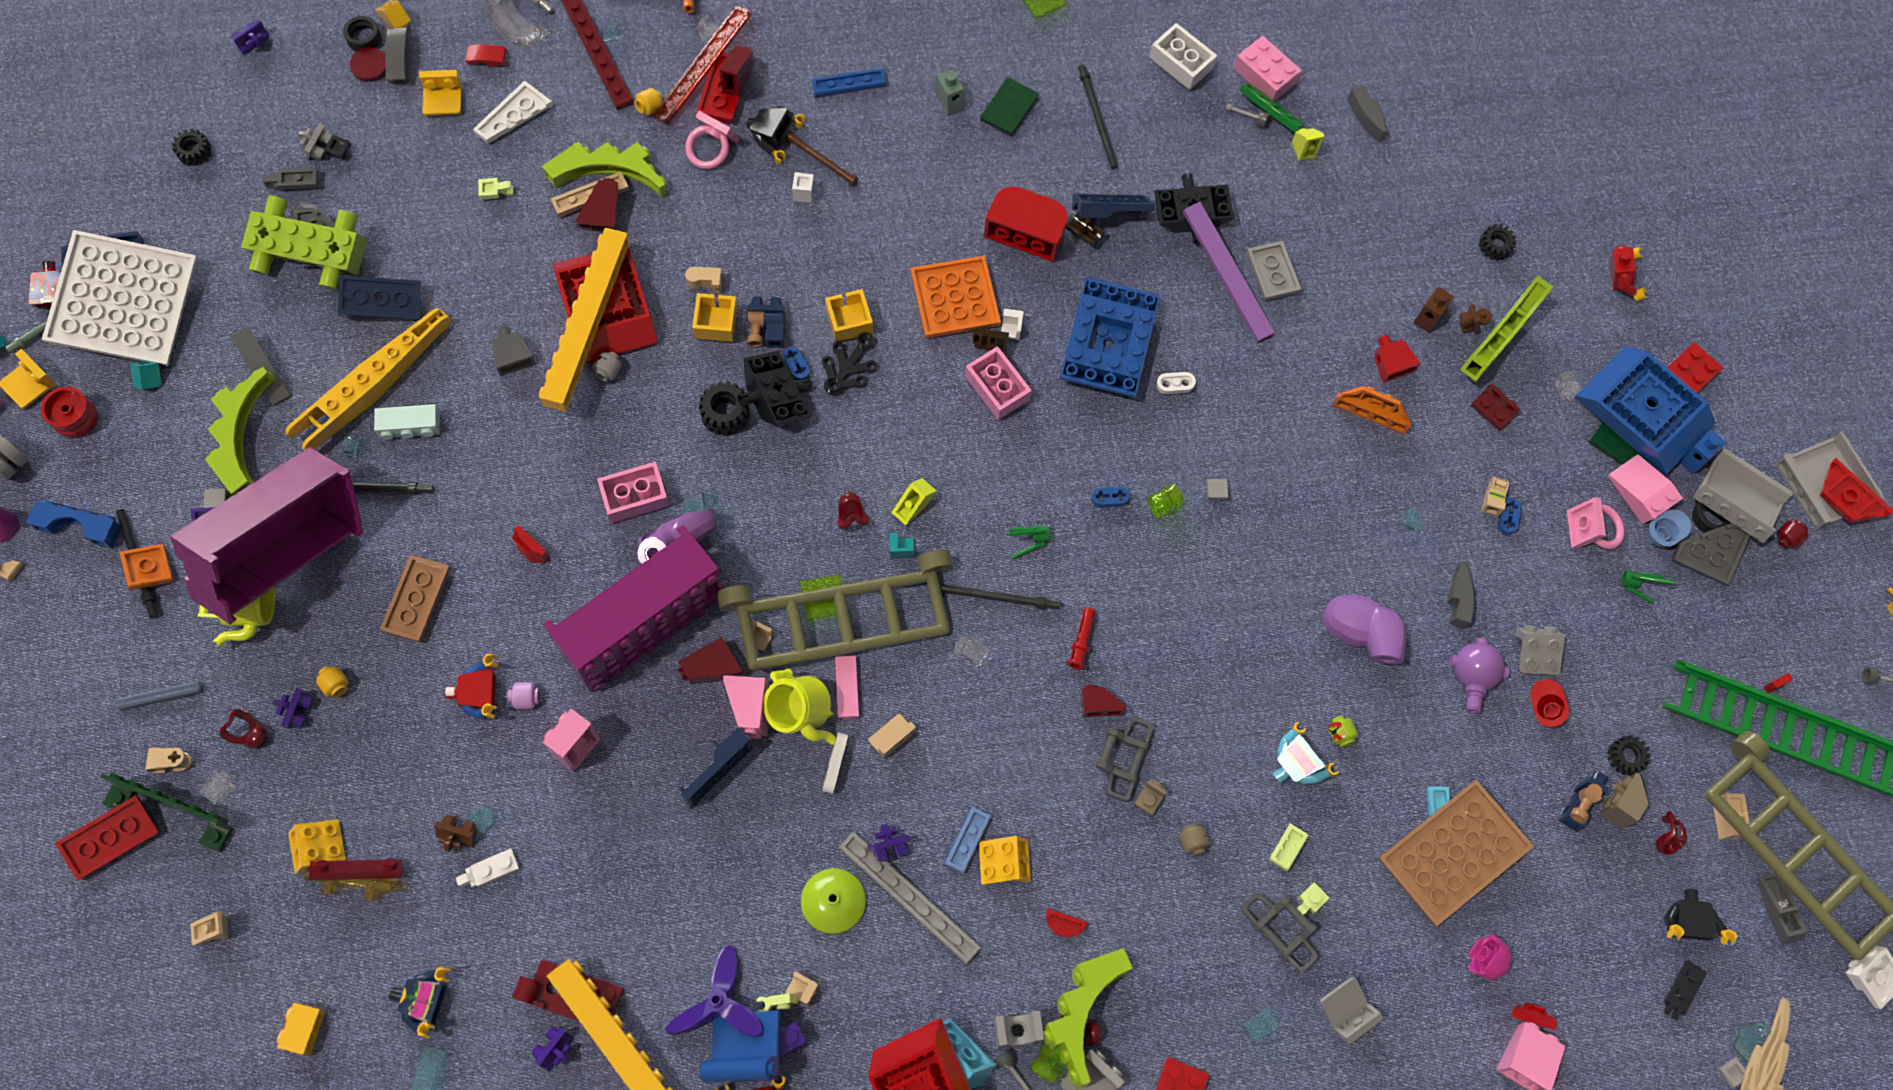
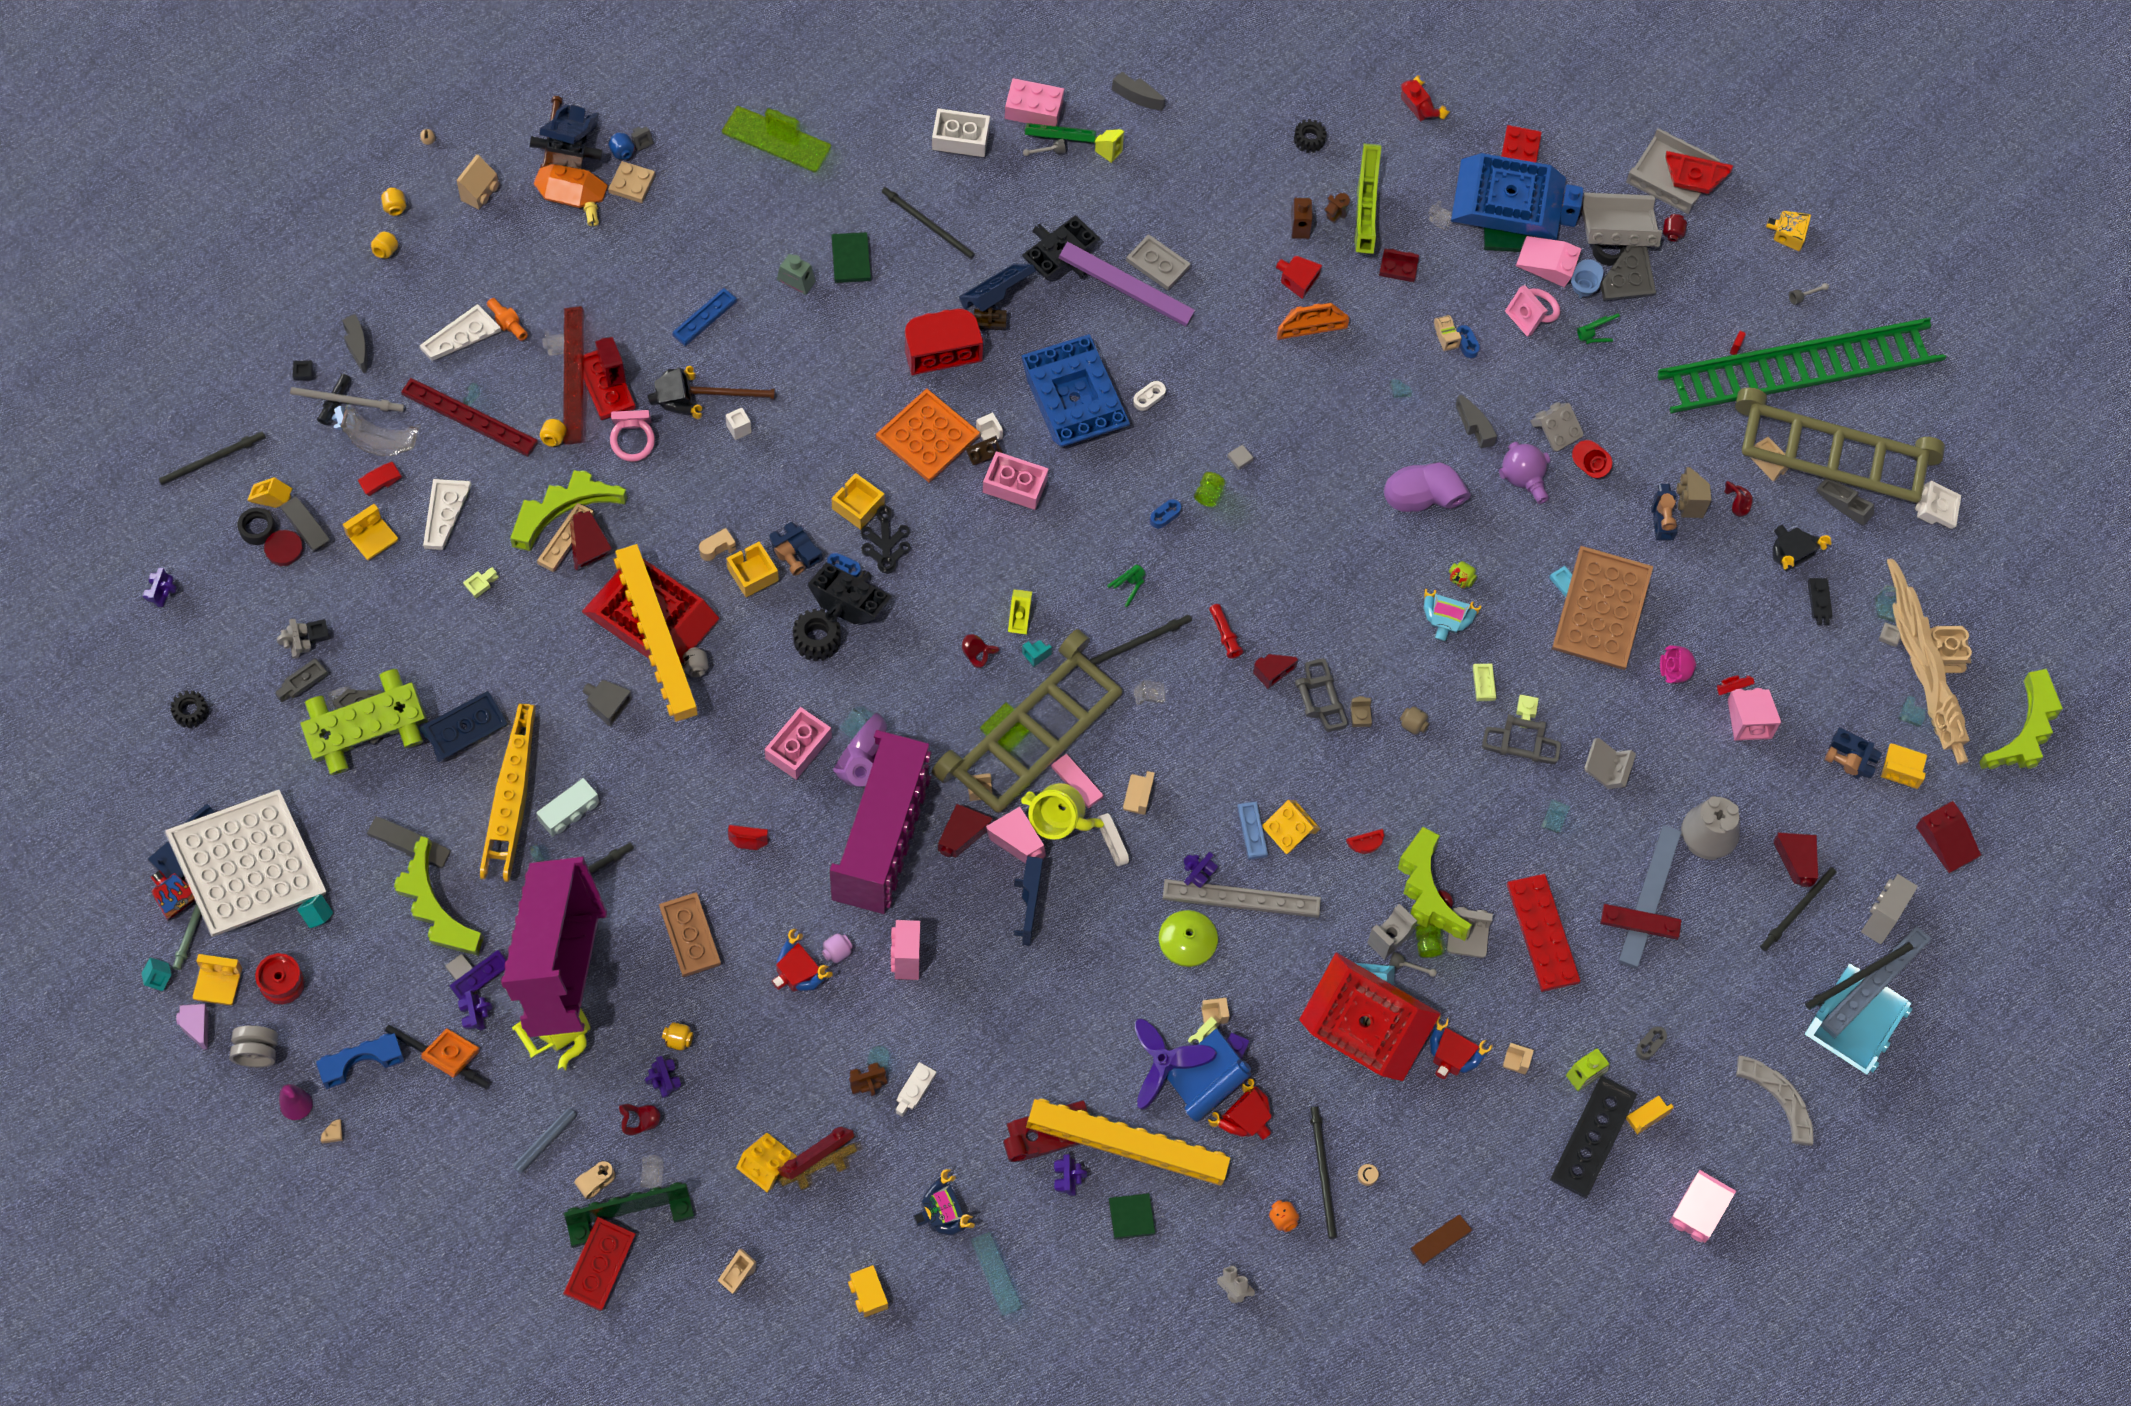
camera: 35 degrees left, 5 degrees down
black tyre [1607,735,1651,775] -> none

